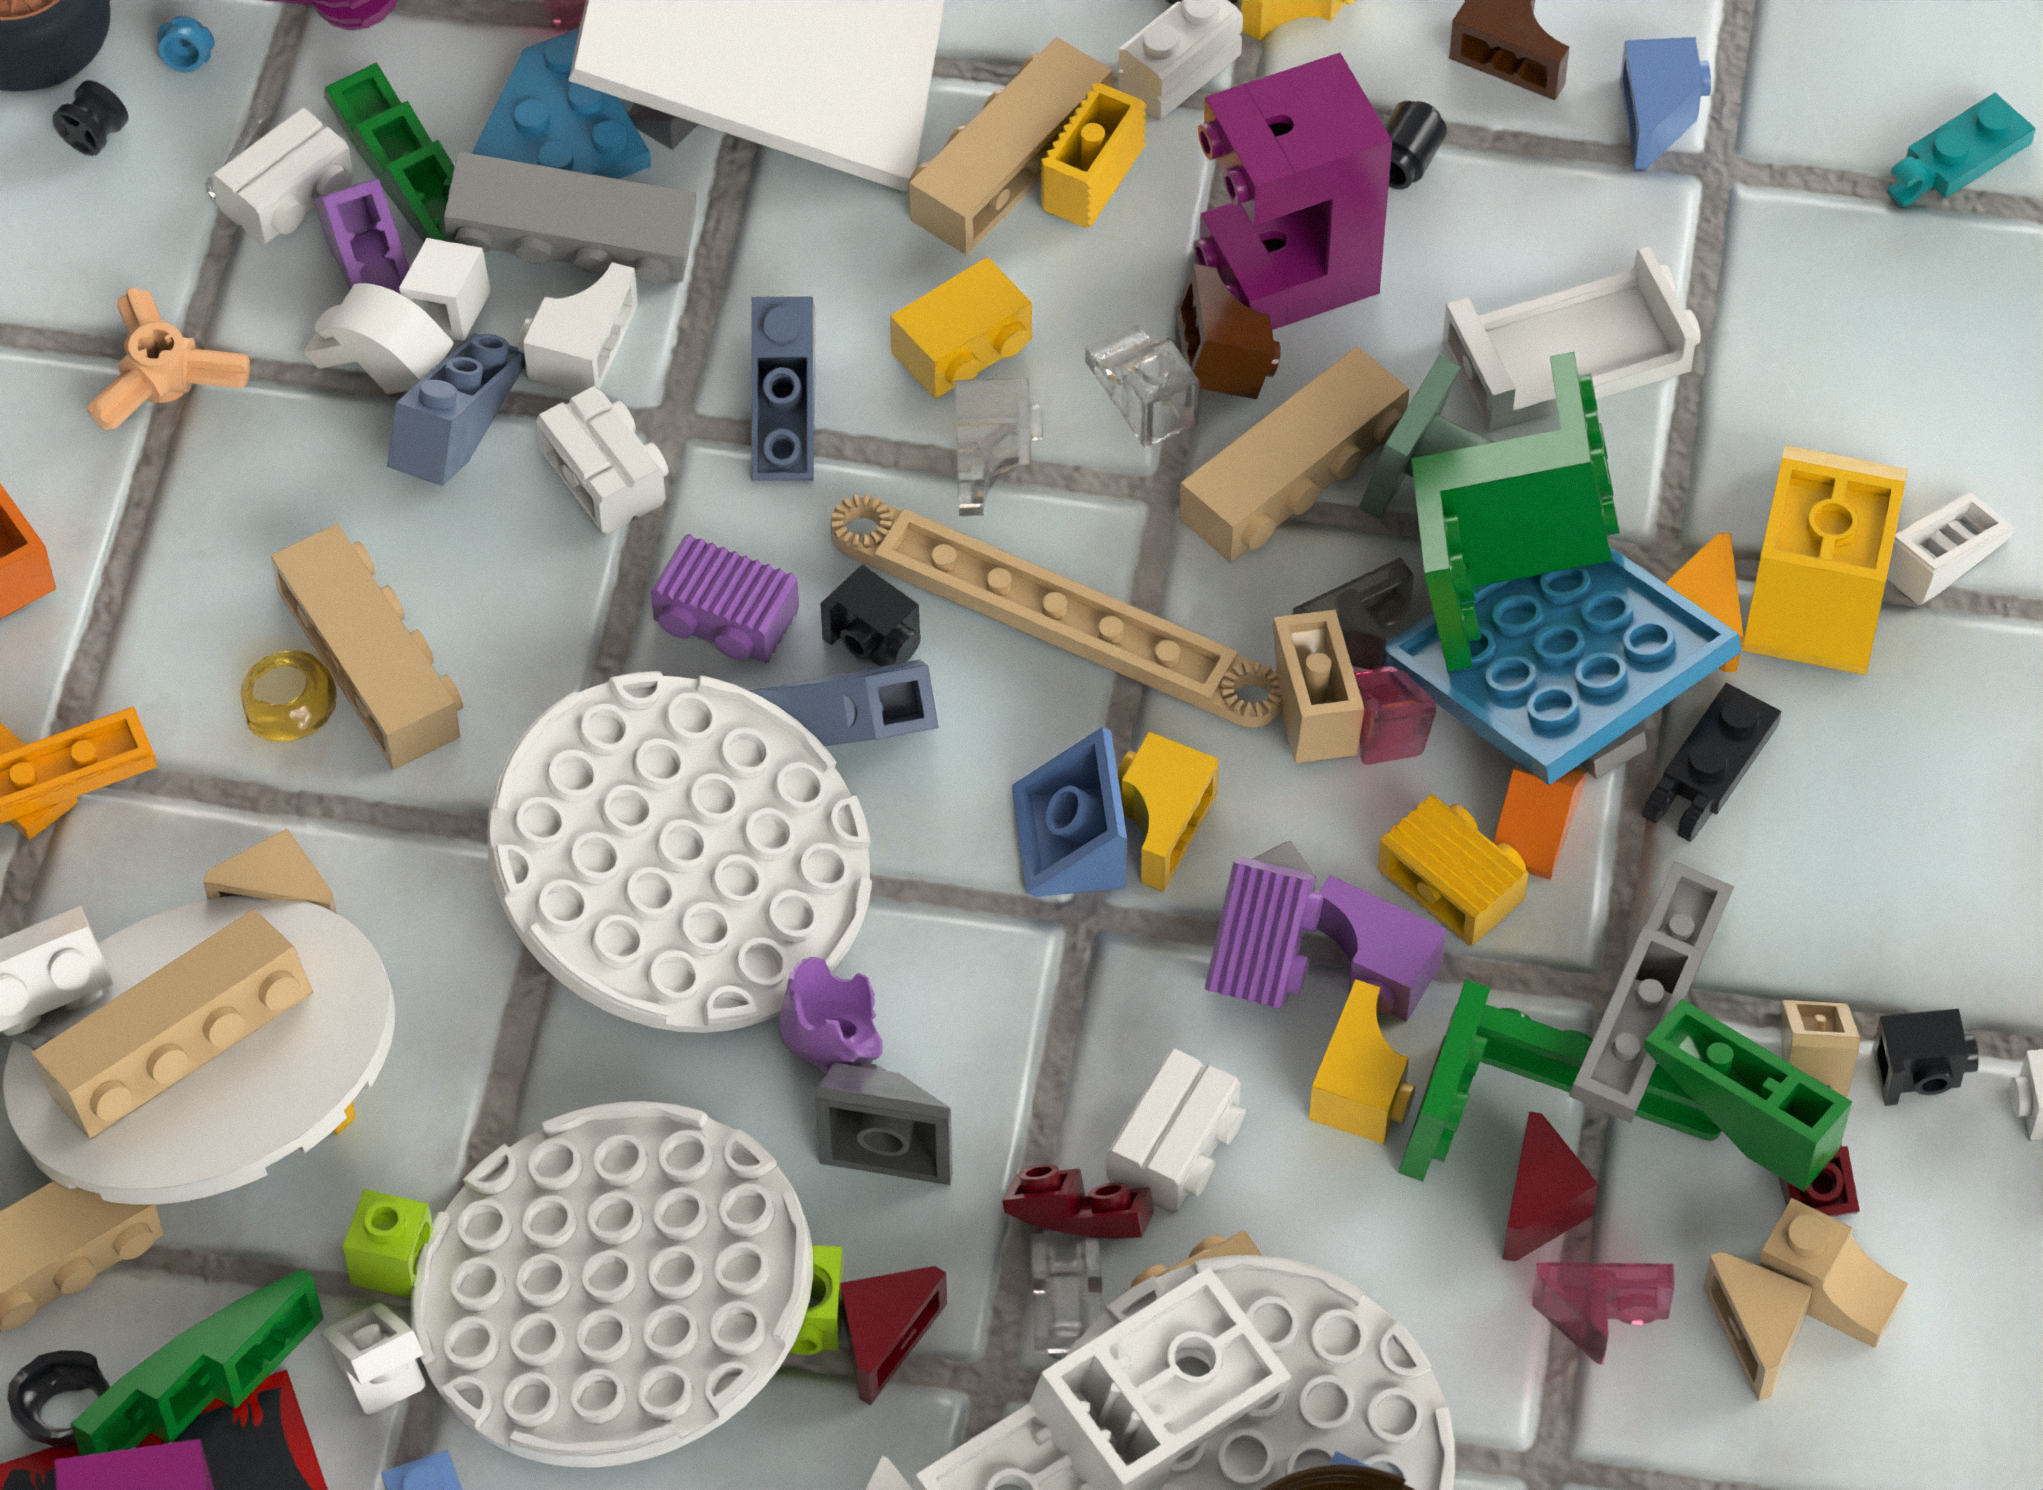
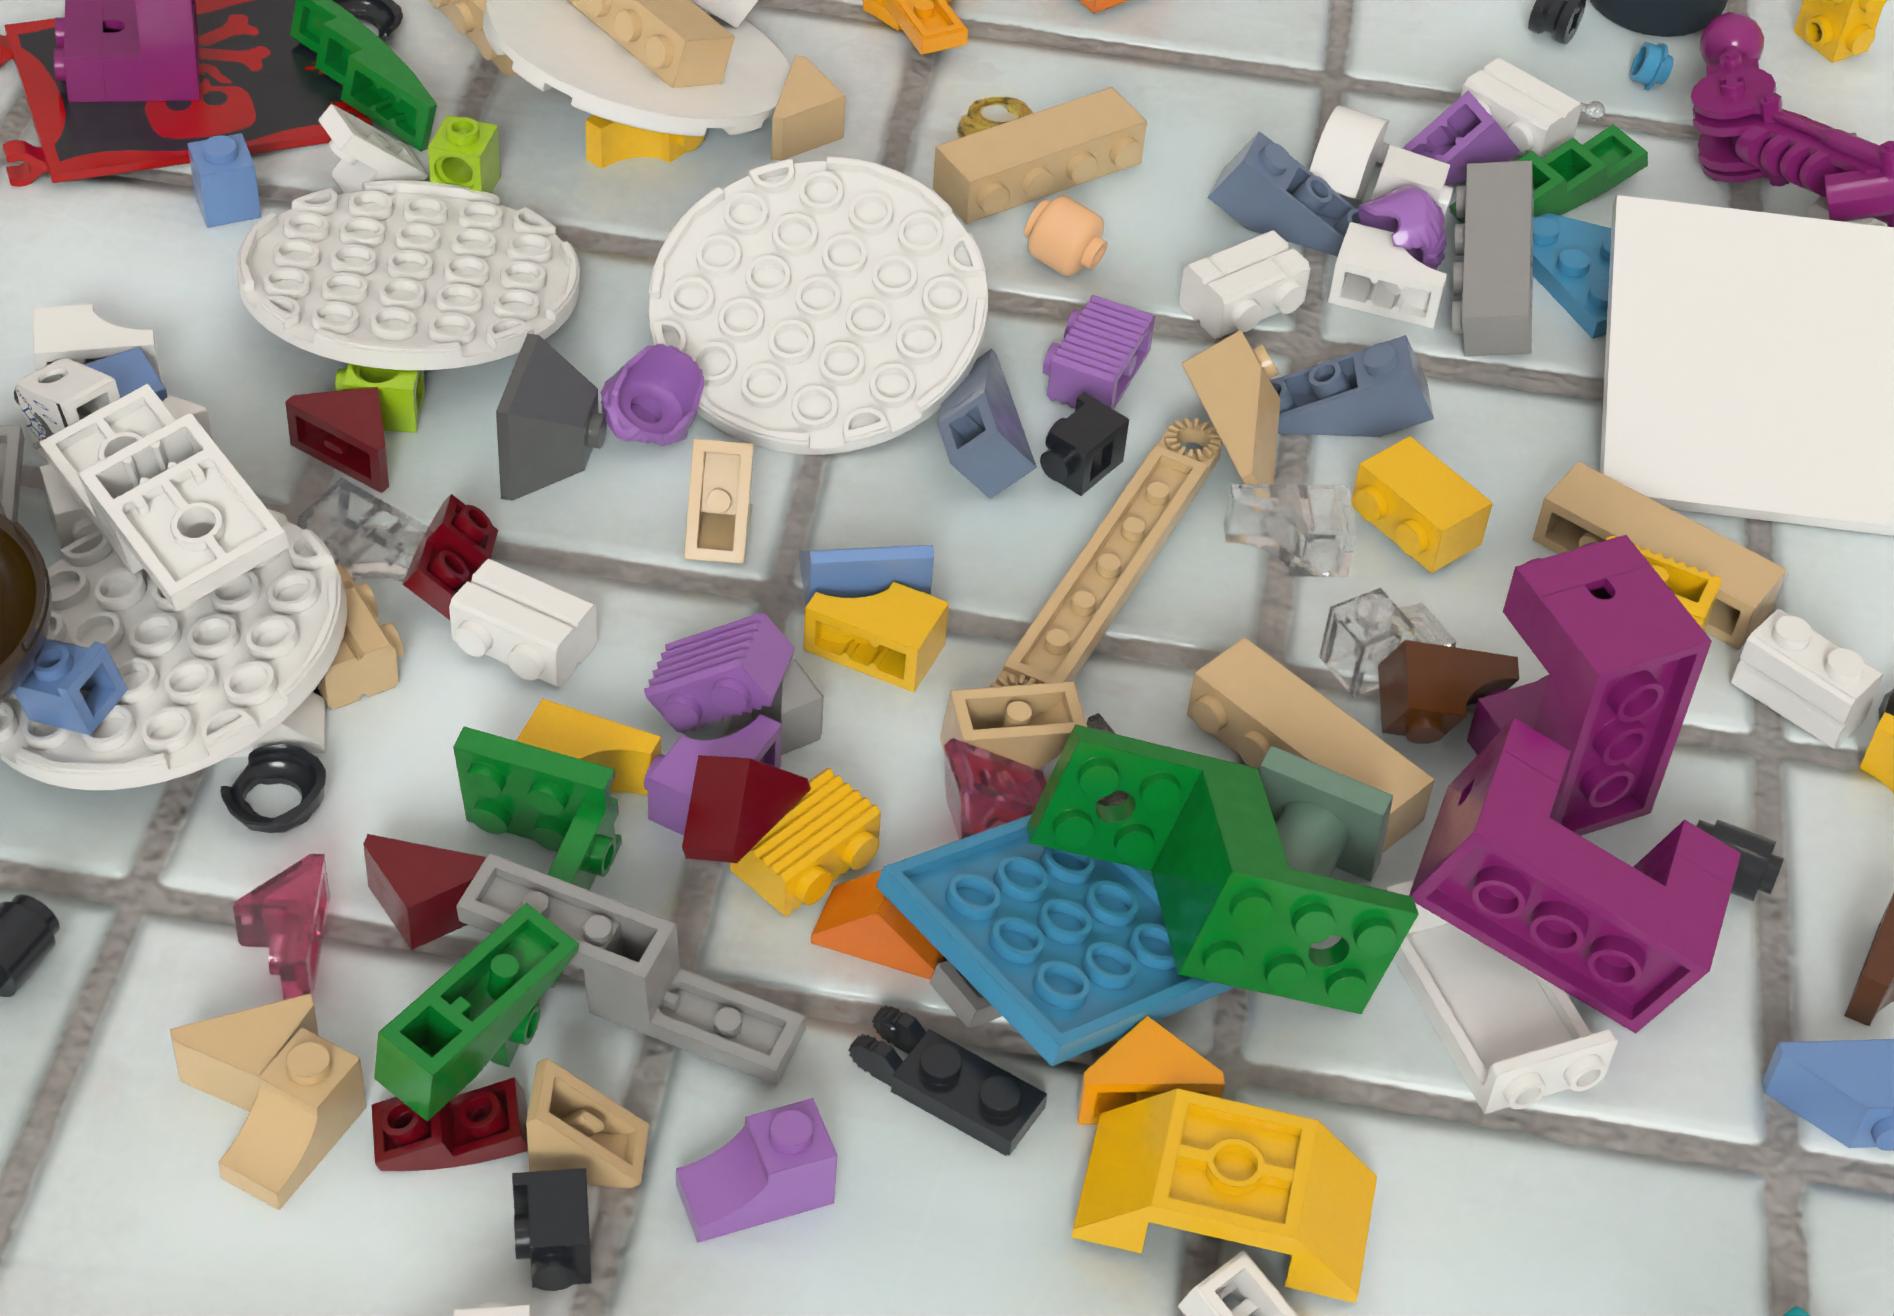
camera: 85 degrees right, 10 degrees down
light nougat bush [88,287,250,430] -> none
none -> black piece [220,744,326,833]
none -> medium lavender arch [676,1098,837,1243]
none -> dark red slope [682,755,811,863]
none -> tan slope [684,439,755,564]
none -> light nougat head [1024,195,1108,277]
none -> tan slope [1182,330,1281,510]
none -> medium lavender hair [1358,185,1447,270]
none -> magenta piece [1409,718,1741,1034]

